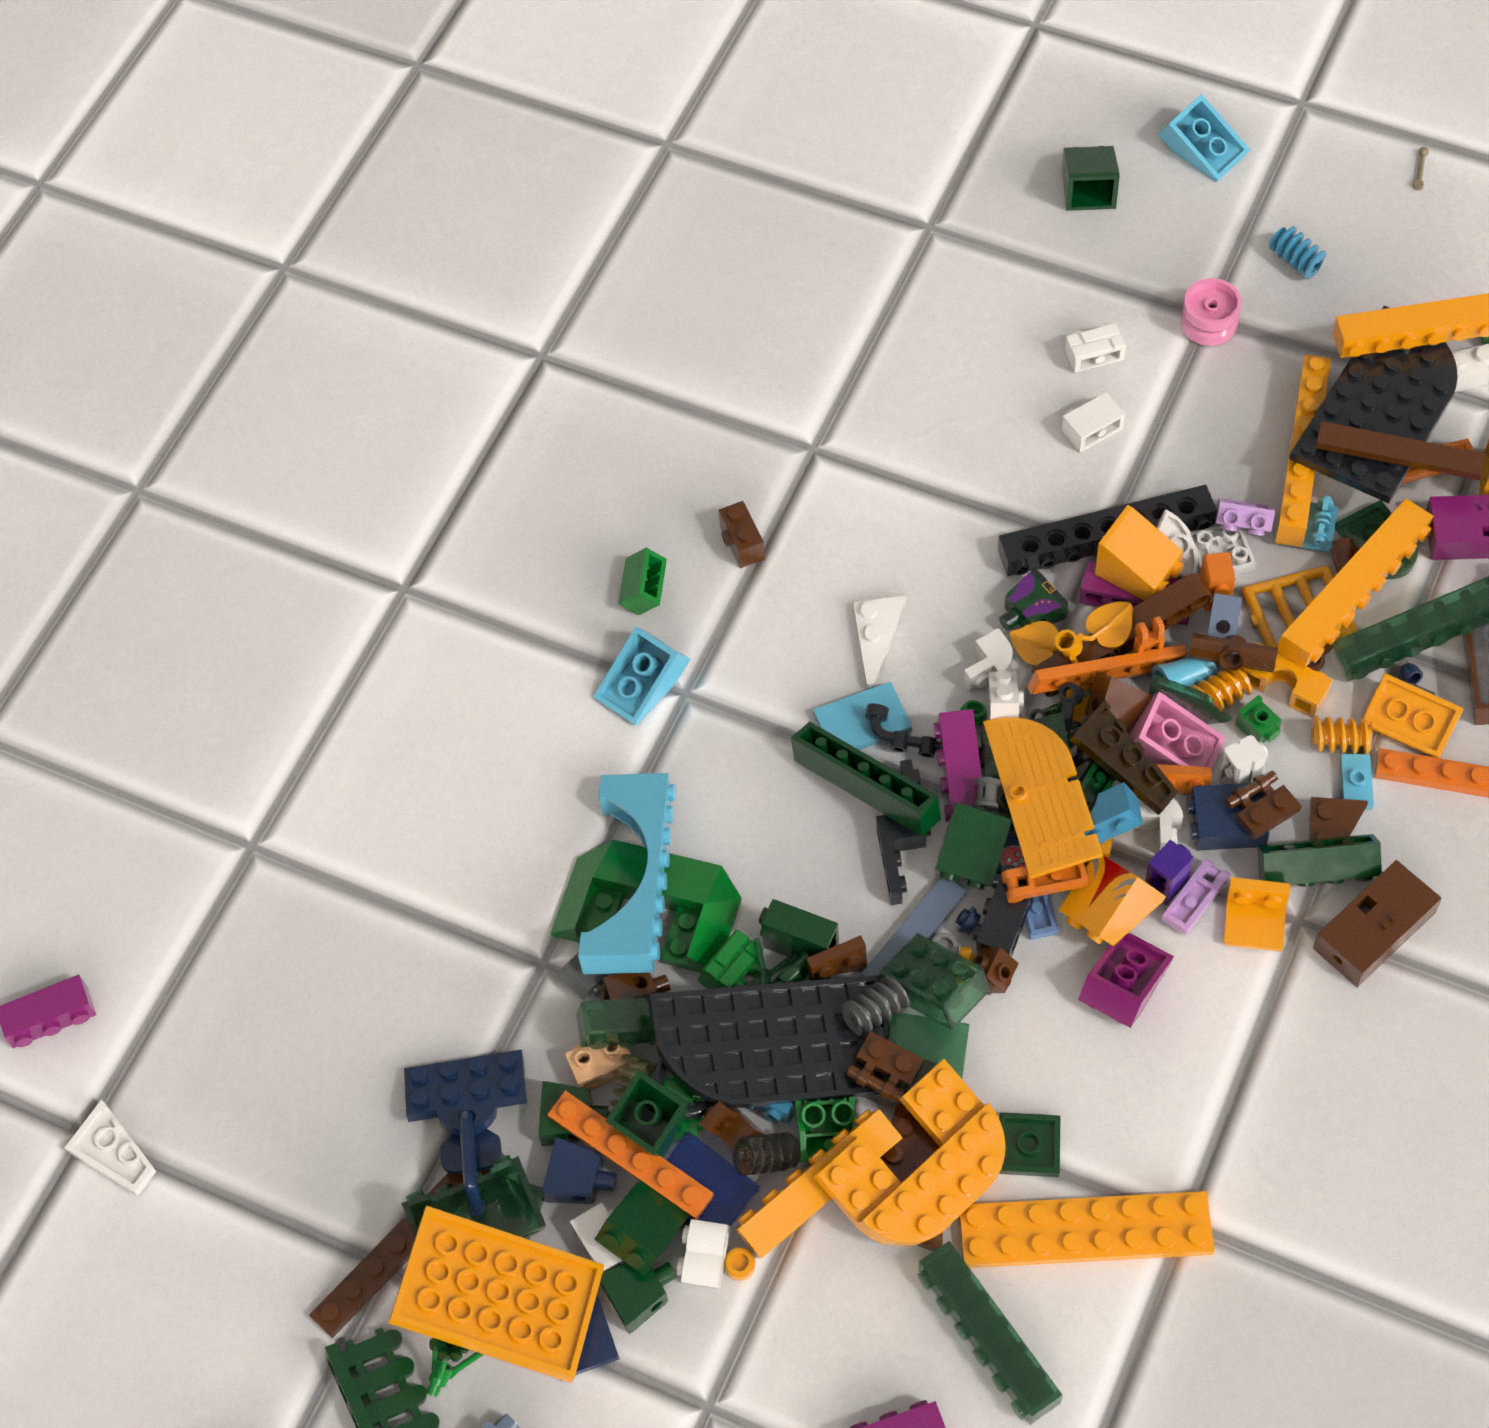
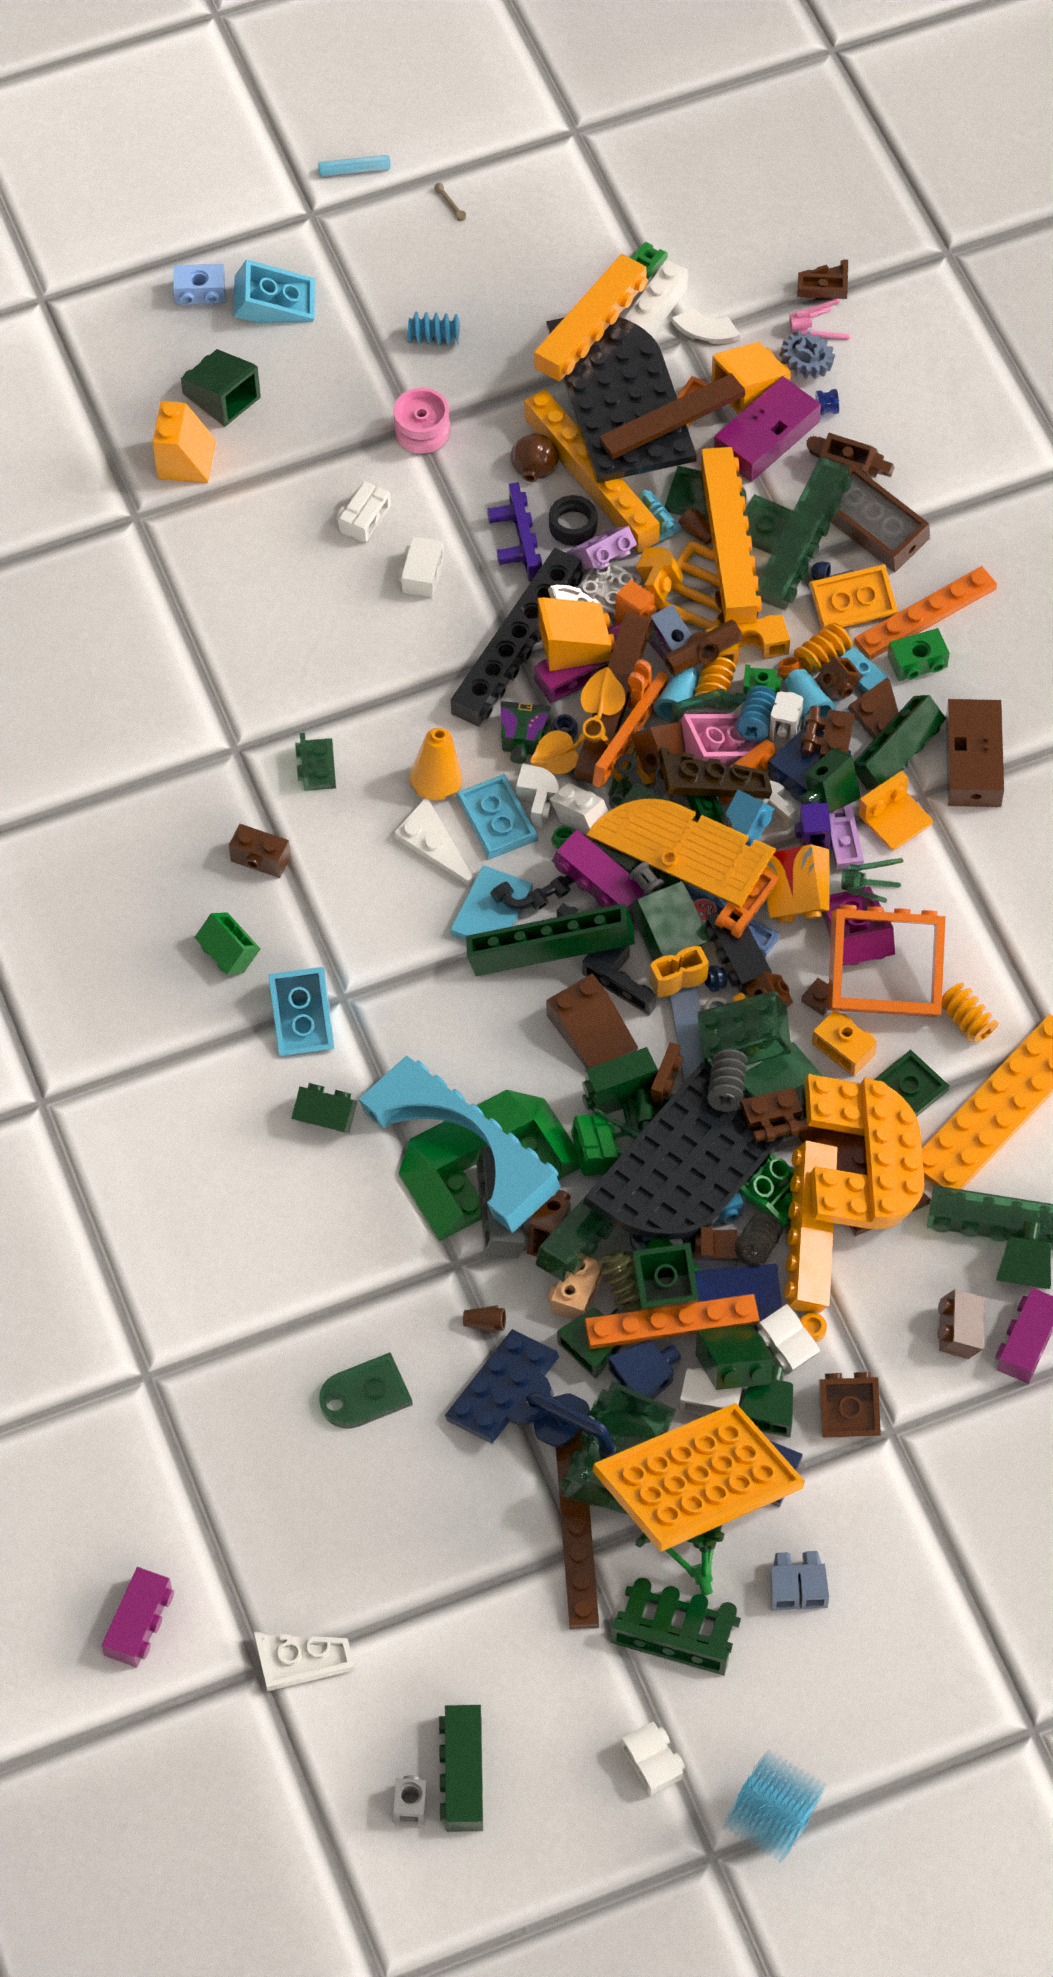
camera: 50 degrees left, 0 degrees up
none -> light orange slope [152,401,216,483]
none -> light blue brick [173,264,225,305]
none -> dark green brick [291,1083,358,1133]
none -> clear green bracket [295,733,336,791]
none -> medium azure axle [318,155,391,176]
none -> clear green tile [319,1352,413,1429]
none -> light grey brick [393,1775,427,1825]
none -> light orange cone [409,728,462,801]
none -> dark green brick [439,1705,483,1832]
none -> medium azure tile [456,774,538,860]
none -> reddish brown cone [463,1305,506,1334]
none -> dark purple plate [487,482,542,582]
none -> reddish brown plant [510,433,559,482]
none -> reddish brown slope [546,973,638,1069]
none -> black tyre [549,495,598,546]
none -> dark blue plate [552,714,578,738]
none -> light orange brick [636,547,683,603]
none -> light orange brick [649,946,709,997]
none -> dark azure piece [736,686,776,742]
none -> clear green tile [743,494,800,557]
none -> orange plate [778,657,804,679]
none -> medium azure plant [784,669,836,726]
none -> dark green torso [800,748,861,812]
none -> reddish brown plate [801,978,828,1016]
none -> light orange brick [812,1009,877,1076]
none -> reddish brown brick [814,657,863,699]
none -> reddish brown plate [818,1372,881,1438]
none -> orange window [827,905,946,1017]
none -> clear green plant [841,858,904,903]
none -> green brick [887,628,950,681]
none -> brick [937,1289,985,1359]
none -> light orange piece [942,982,999,1042]
none -> dark green torso [996,1220,1051,1289]

